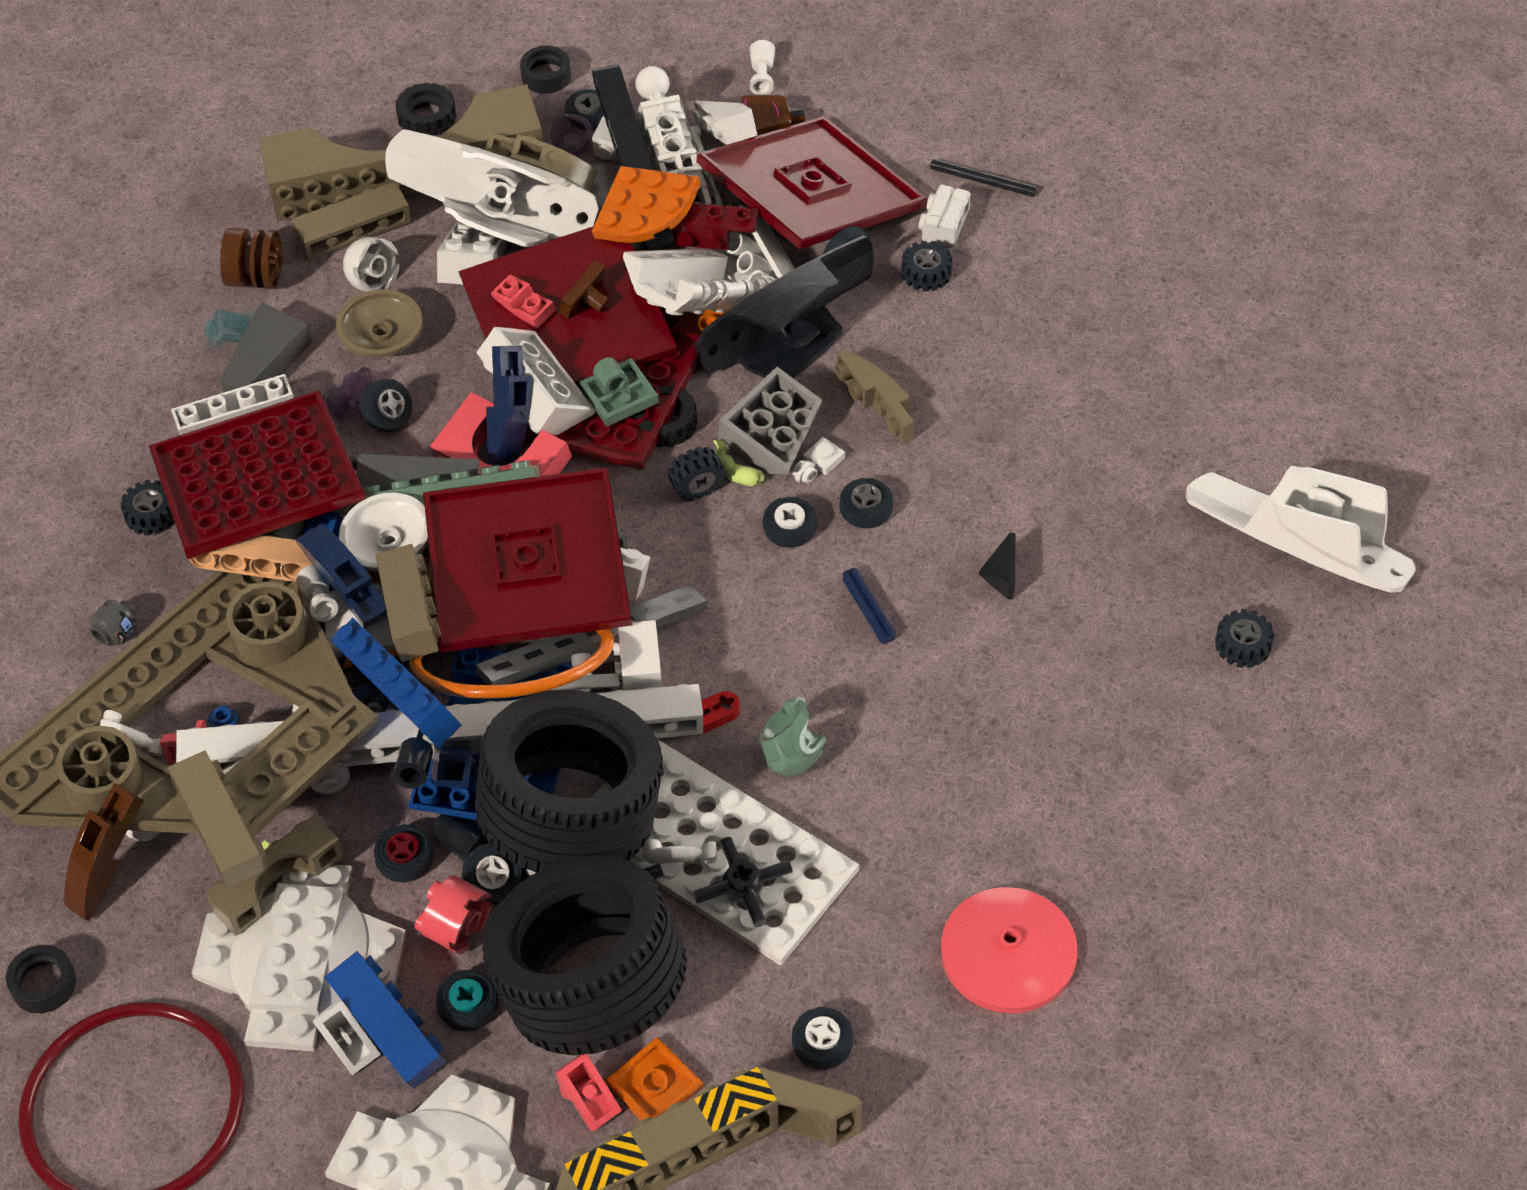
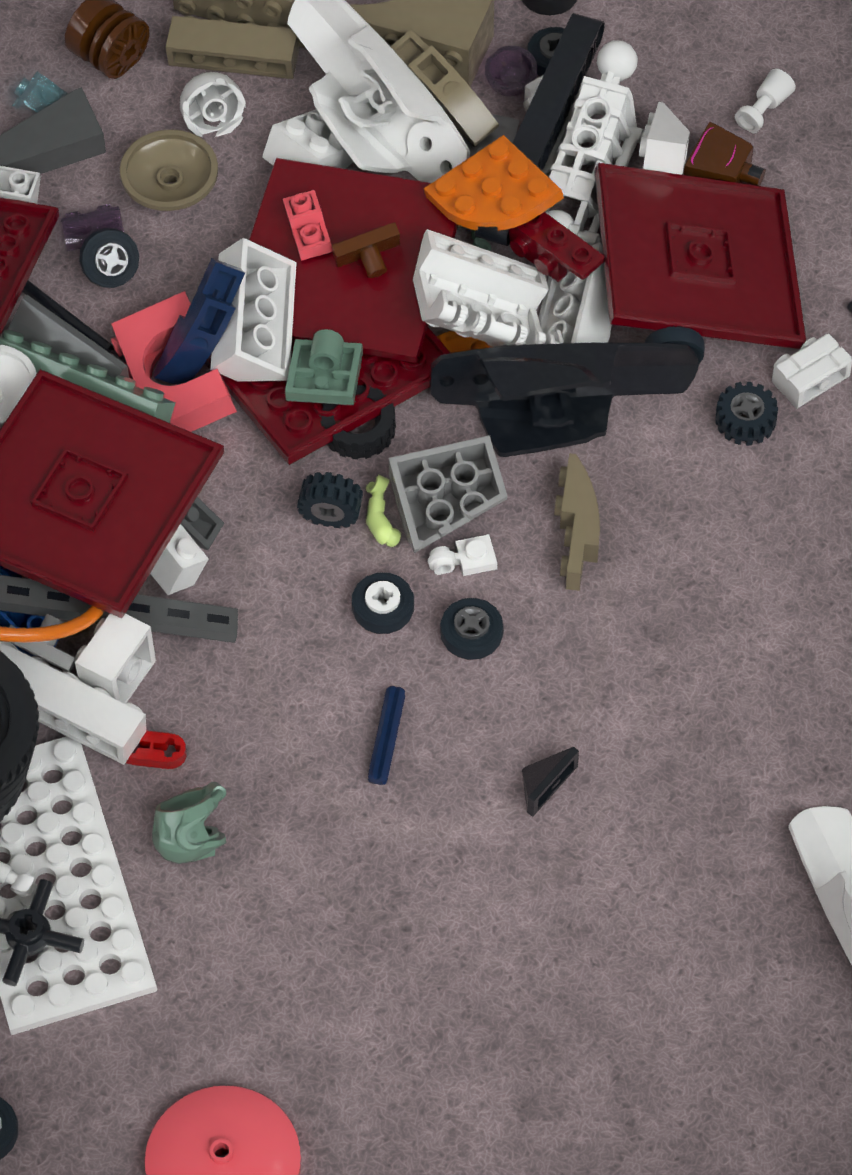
camera: 35 degrees right, 5 degrees up
black wheel [1215,609,1274,668] -> none

